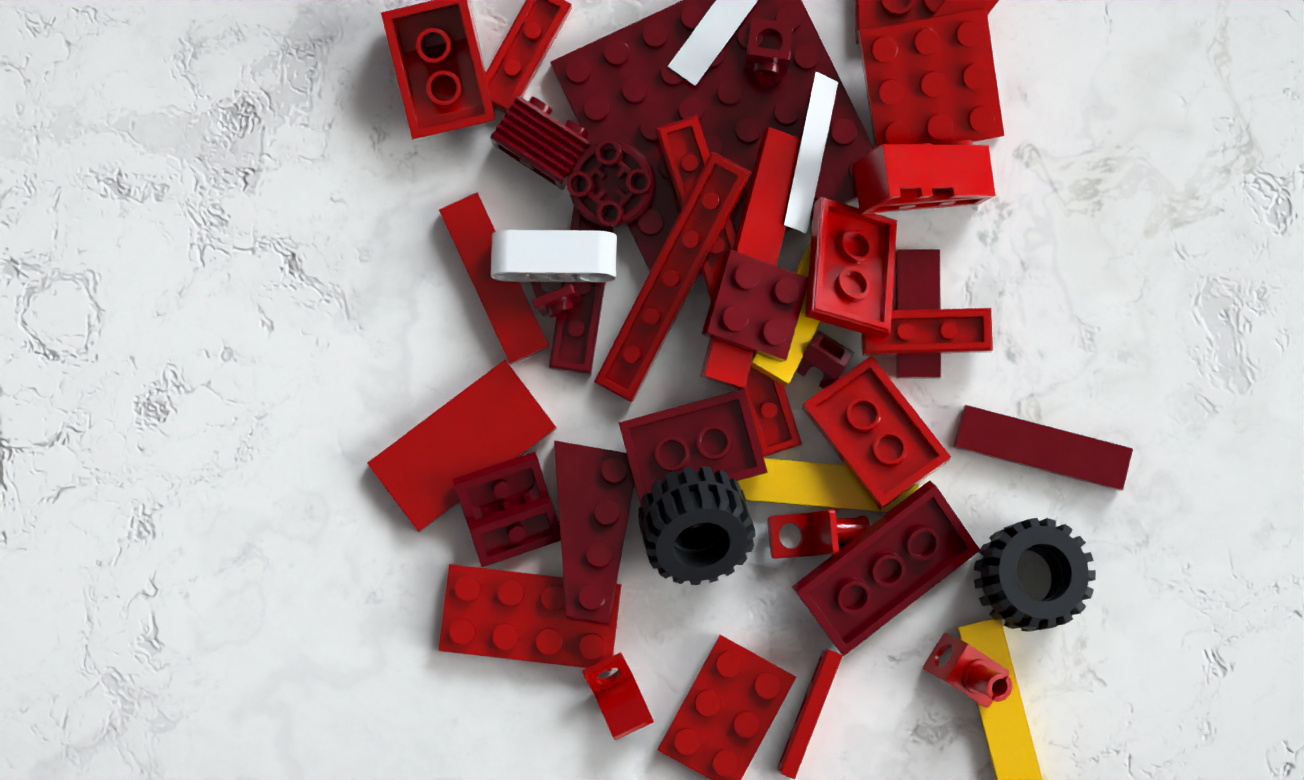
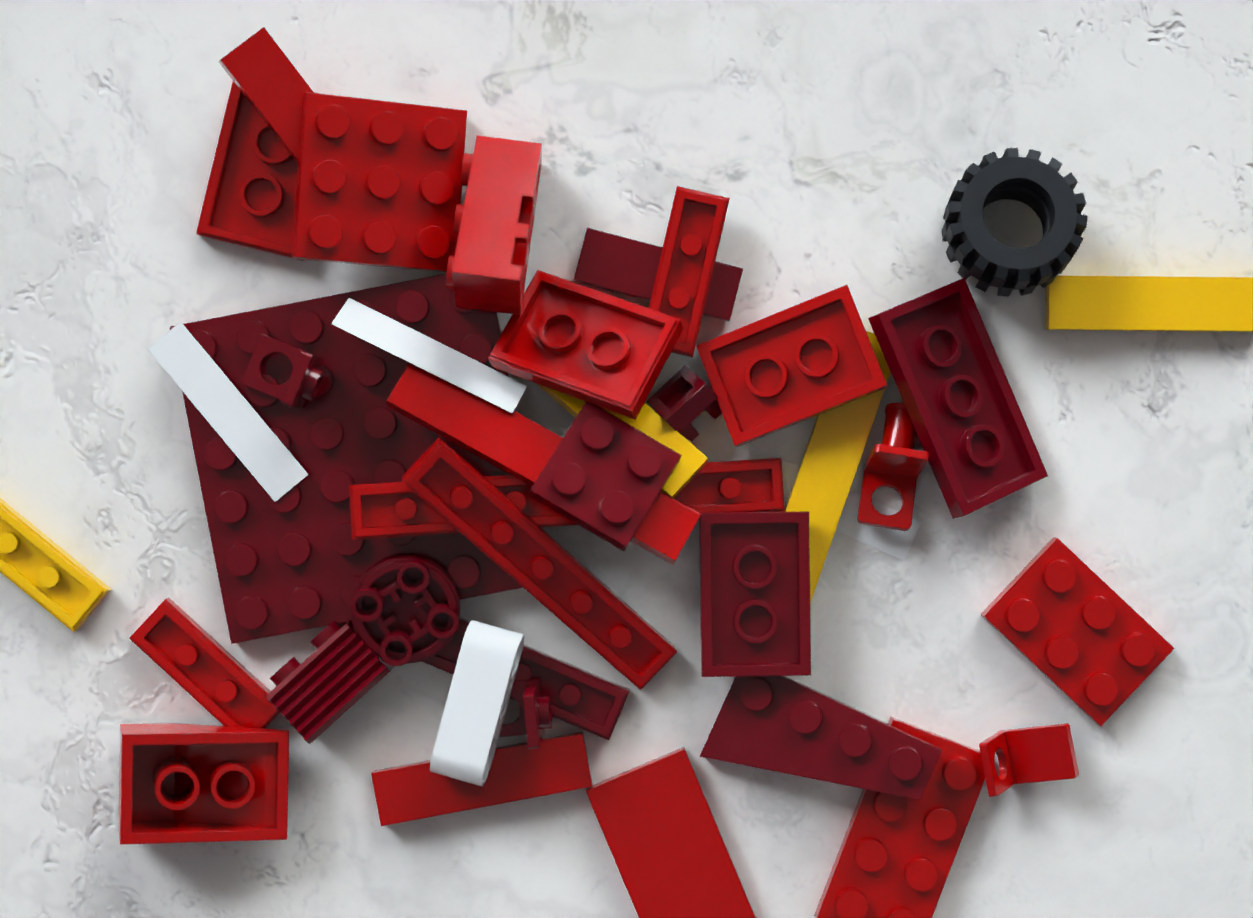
camera: 80 degrees left, 5 degrees up
dark red slope [452,452,561,567] -> none
black tyre [638,466,756,585] -> none
red tile [777,648,843,779] -> none
red bracket [923,633,1012,708] -> none
dark red tile [953,405,1133,491] -> none

